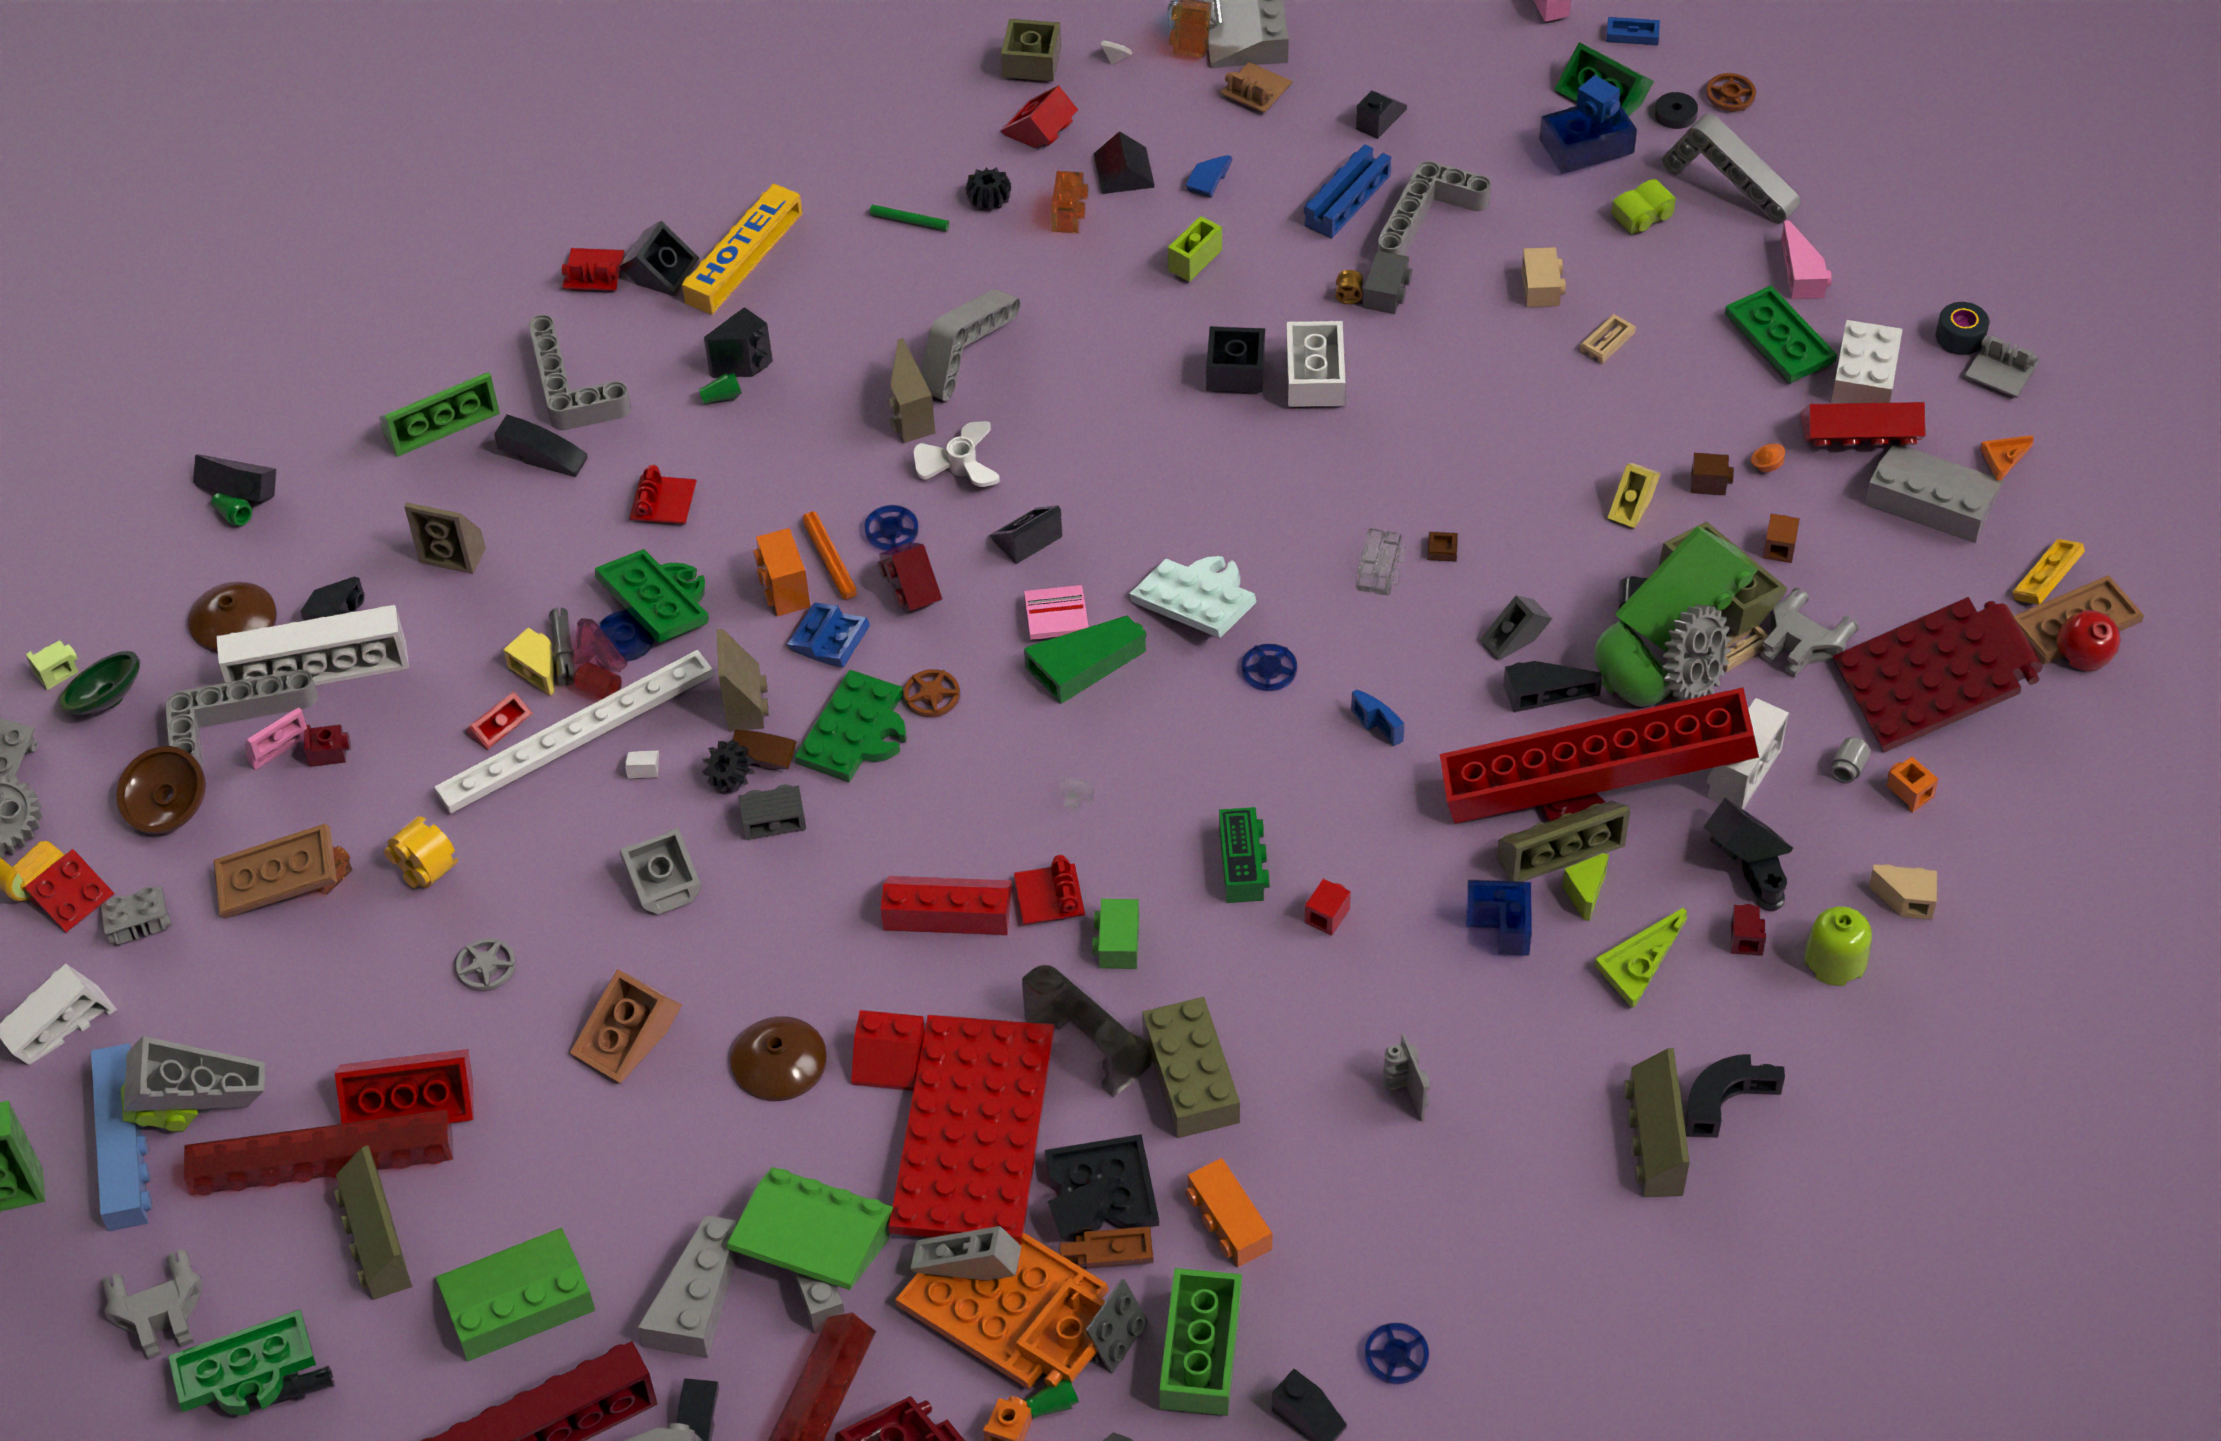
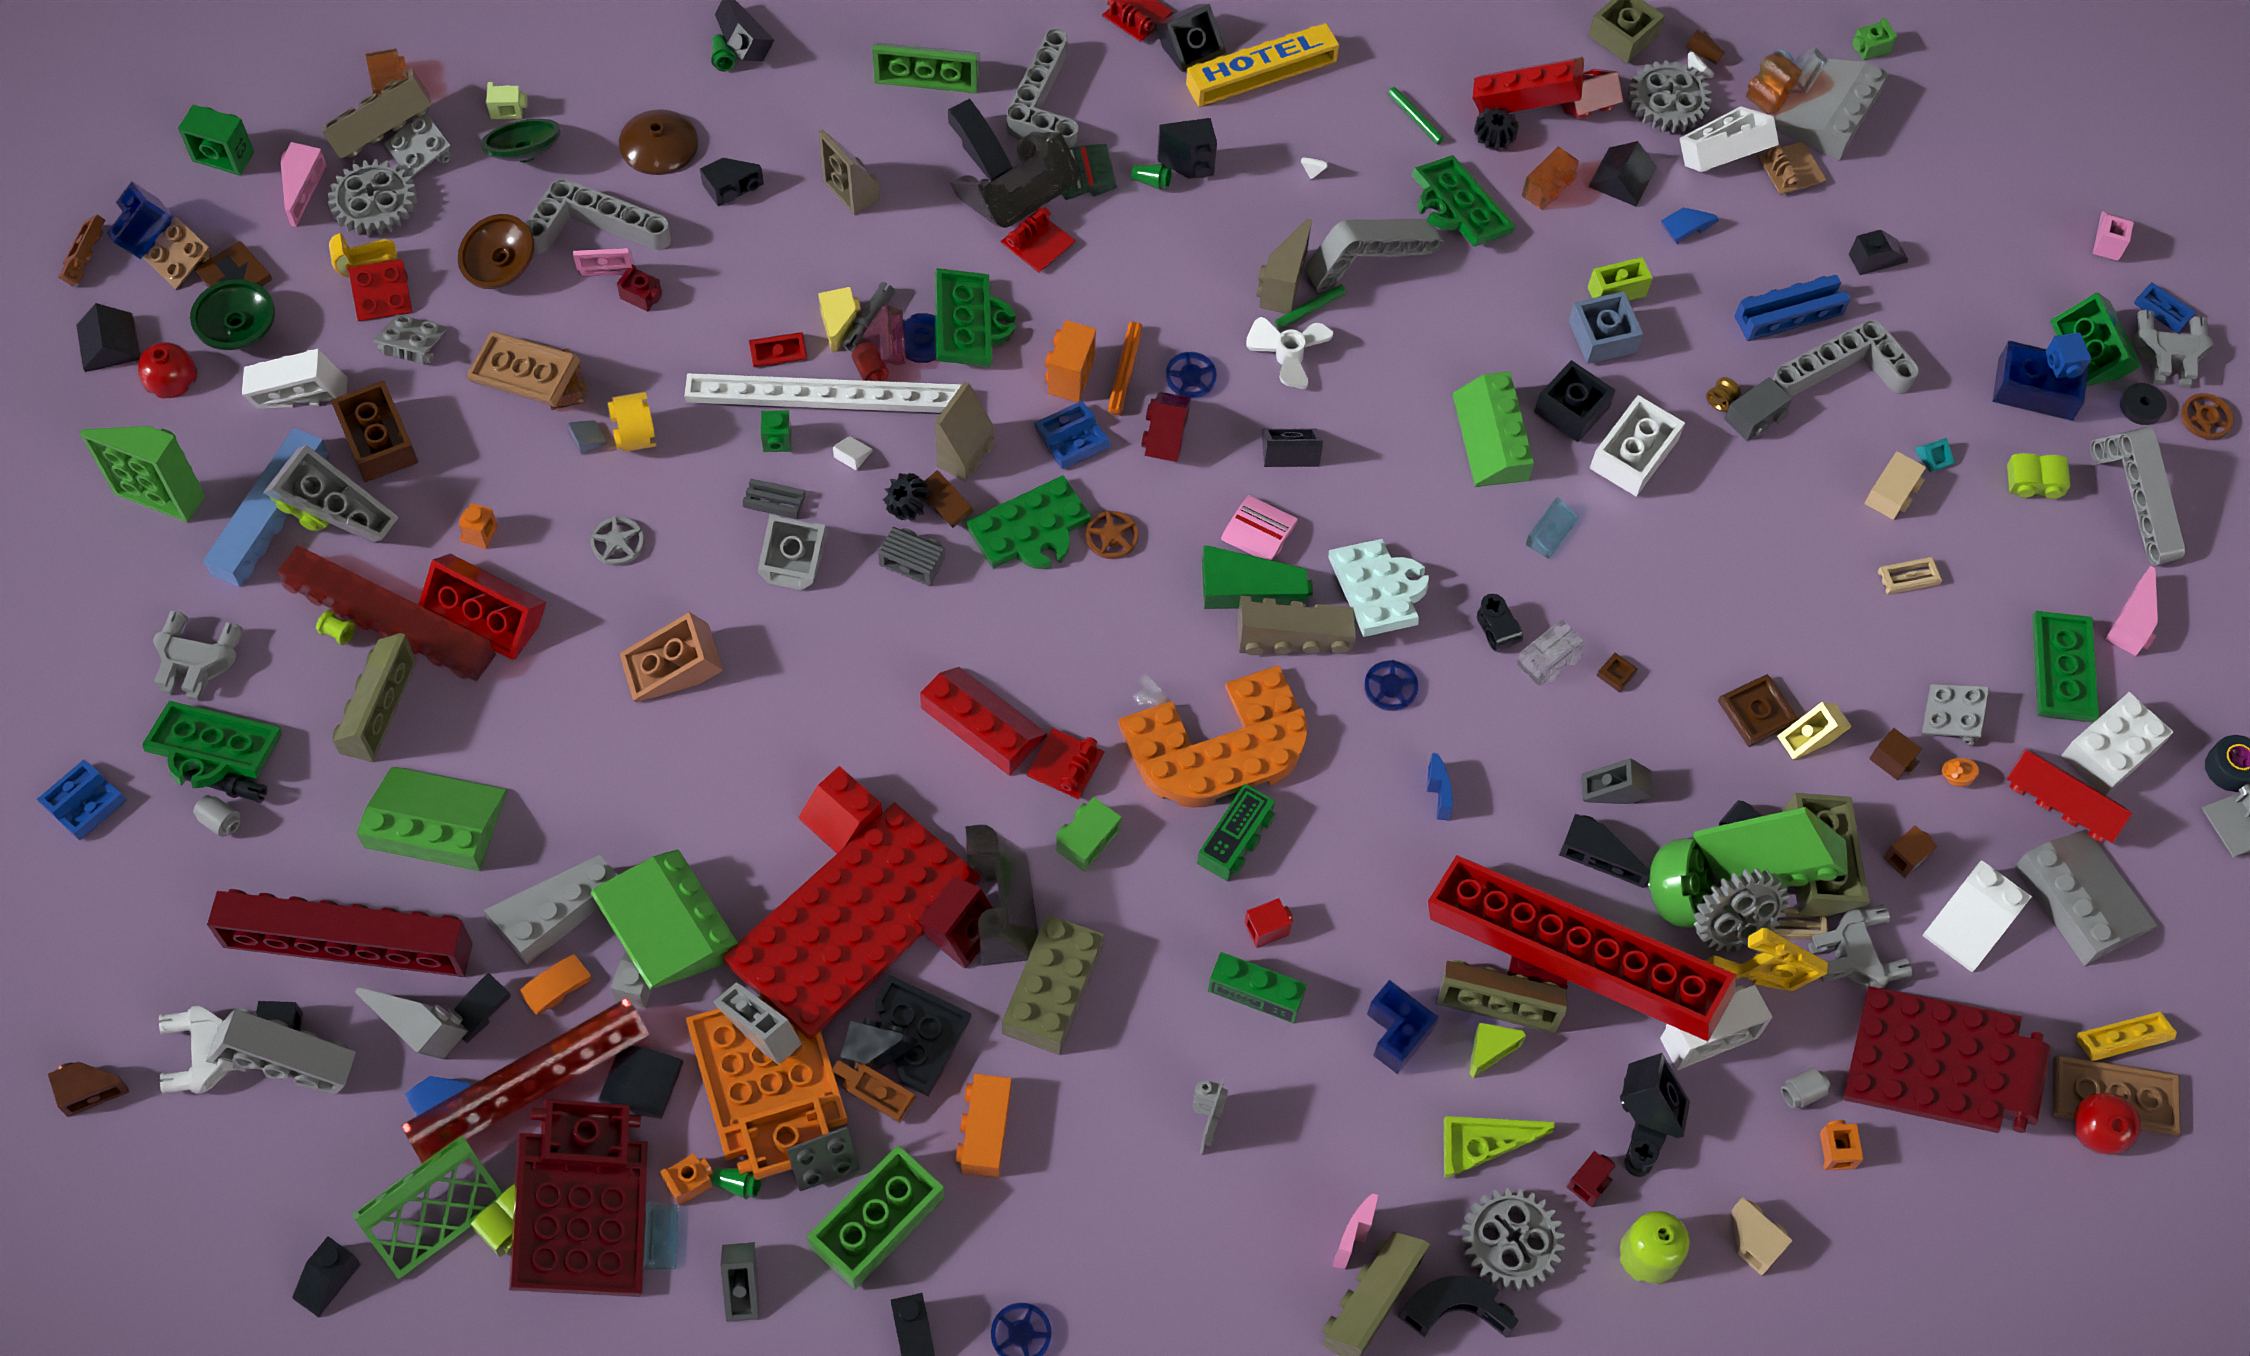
camera: 30 degrees right, 10 degrees up
white brick [217,605,409,685] -> none
reddish brown dish [730,1016,827,1101] -> none
orange tile [1980,435,2034,481] -> none
none -> light grey brick [193,795,240,837]
none -> lime bush [316,610,356,645]
none -> reddish brown brick [331,381,419,483]
none -> orange brick [459,503,498,549]
none -> orange slope [519,954,592,1015]
none -> sand blue slope [568,420,607,454]
none -> black slope [598,1043,684,1119]
none -> dark grey tile [742,478,805,519]
none -> green brick [761,410,792,452]
none -> dark red slope [918,876,1001,969]
none -> clear smoke windscreen [950,131,1080,228]
none -> clear green slope [1053,144,1118,201]
none -> orange plate [1118,665,1307,808]
none -> green brick [1208,952,1307,1024]
none -> dark tan wedge [1237,596,1356,655]
none -> green bar [1275,284,1346,329]
none -> white slope [1301,157,1329,179]
none -> bright pink slope [1333,1193,1378,1270]
none -> green plate [1411,155,1516,247]
none -> bright green slope [1452,371,1534,487]
none -> light grey gear [1460,1187,1565,1293]
none -> red slope [1472,57,1584,113]
none -> black piece [1476,593,1523,652]
none -> clear light blue slope [1525,497,1578,559]
none -> sand blue brick [1568,291,1644,364]
none -> light grey gear [1628,60,1712,133]
none -> white wedge [1680,106,1779,172]
none -> reddish brown cone [1686,30,1725,64]
none -> yellow wing [1705,928,1828,991]
none -> reddish brown tile [1718,674,1799,747]
none -> teal slope [1915,438,1955,472]
none -> light grey hinge [1922,684,1990,746]
none -> white slope [1922,860,2032,973]
none -> light grey connector [2133,310,2213,388]

